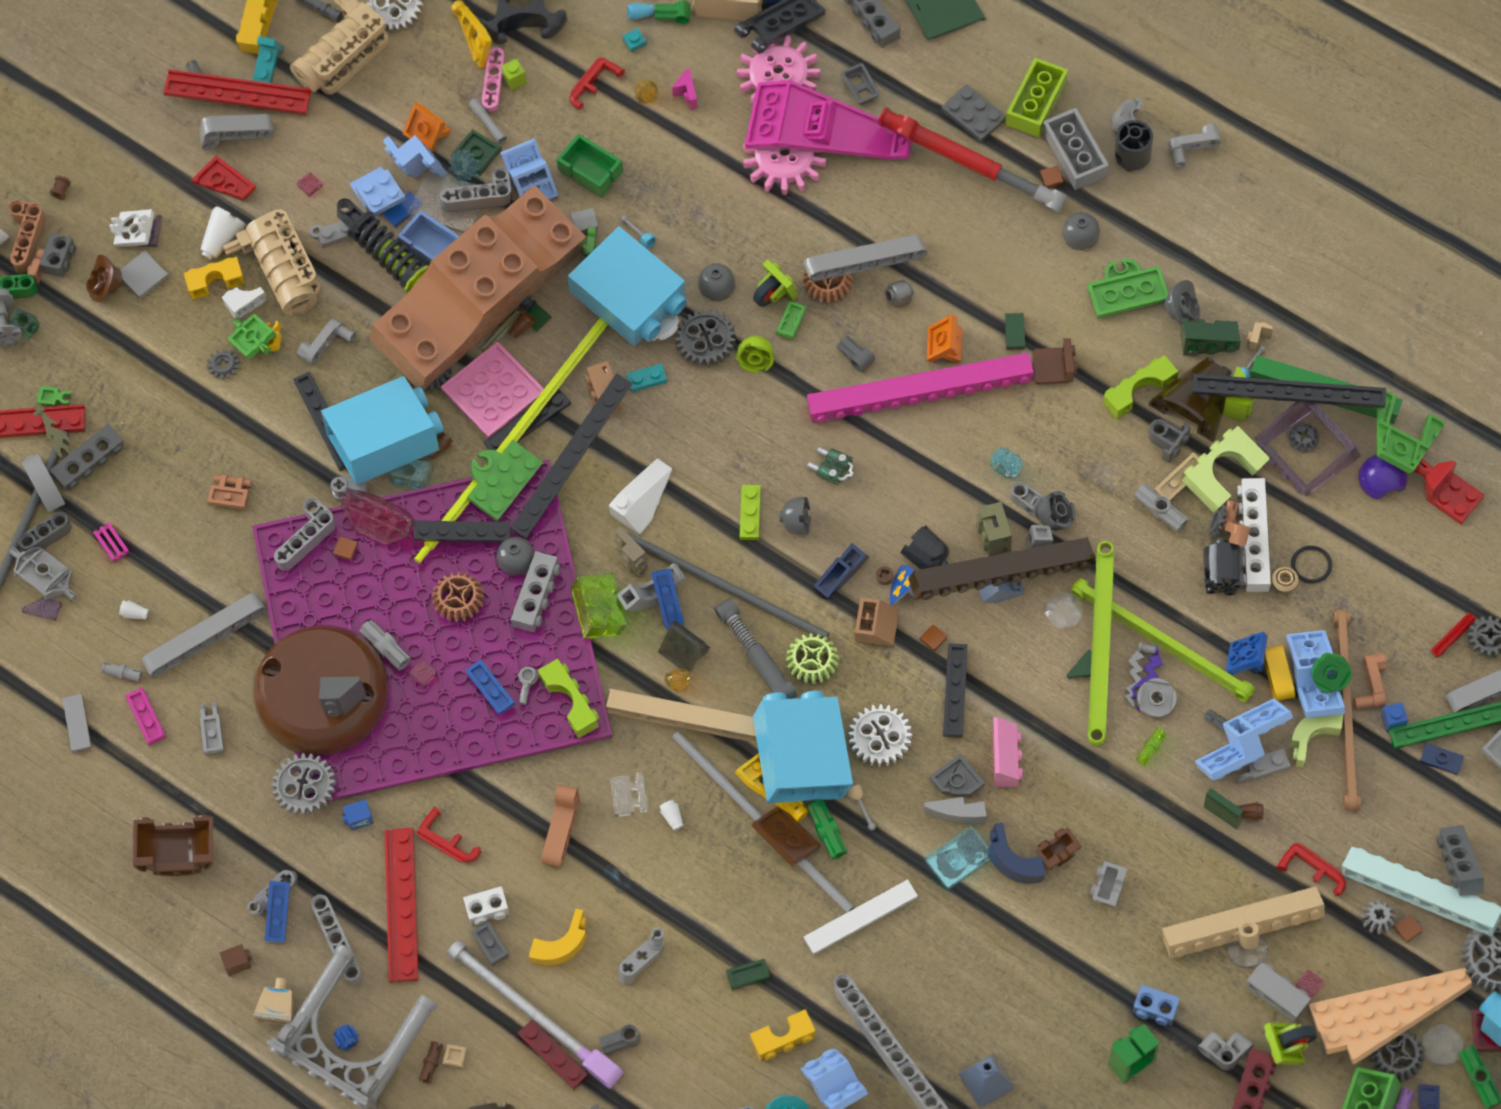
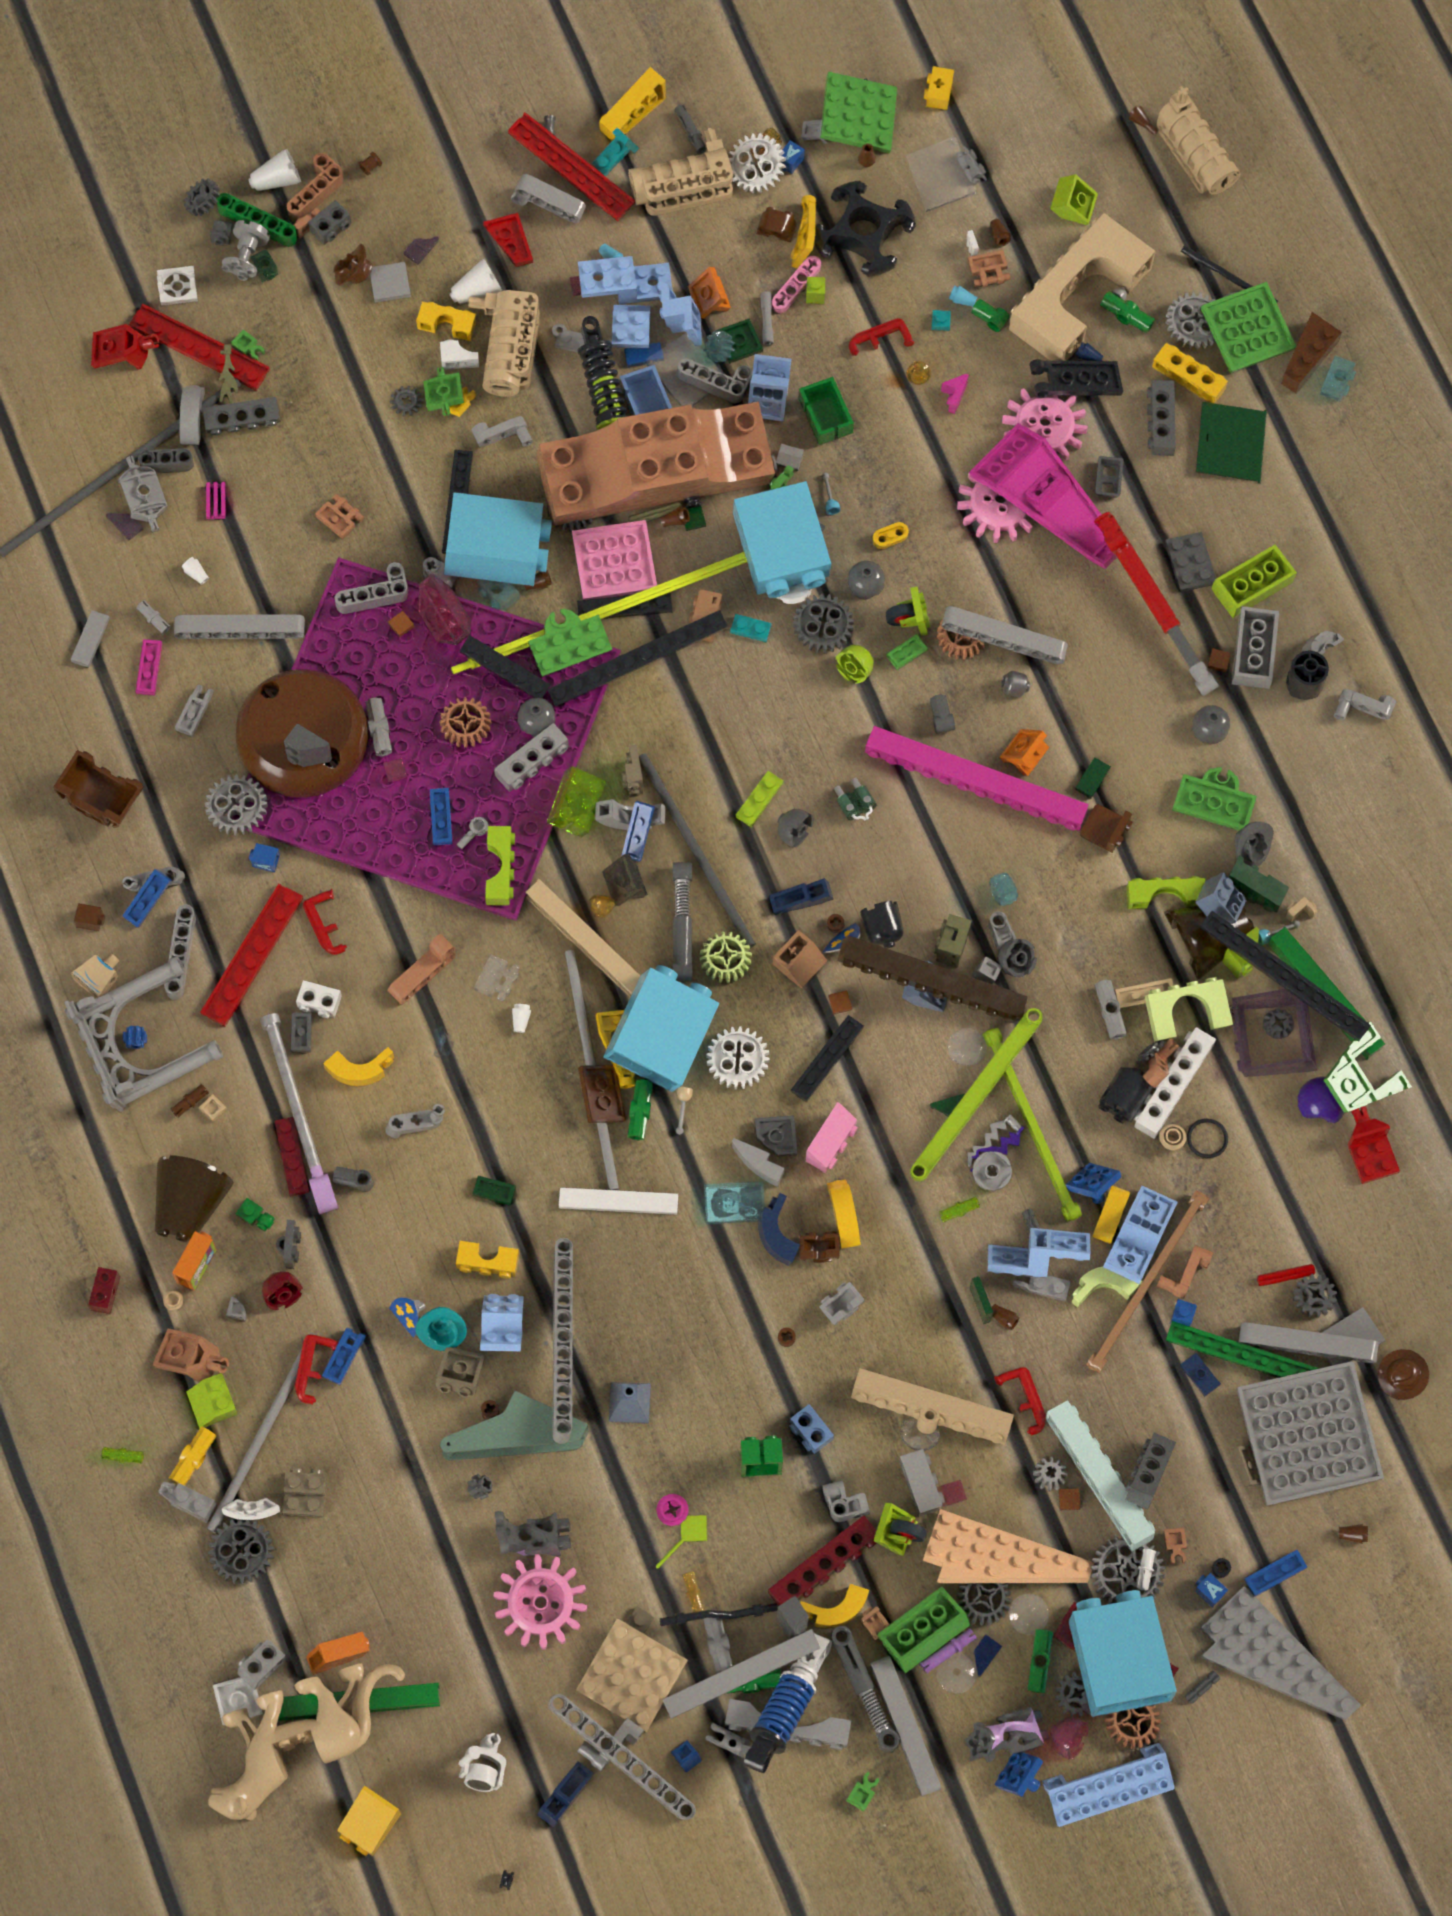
camera: 25 degrees right, 5 degrees up
white piece [109,209,155,247] -> none
white wedge [609,458,672,535] -> none
dark grey pin [1149,420,1191,463] -> none
green plate [1311,653,1352,693] -> none
none -> light blue bracket [578,256,673,304]
none -> medium azure cone [599,244,623,259]
none -> reddish brown cylinder [756,207,797,243]
none -> reddish brown bush [778,1327,796,1347]
none -> yellow arch [827,1180,861,1249]
none -> yellow plate [873,522,909,549]
none -> sand blue slope [1196,872,1246,924]

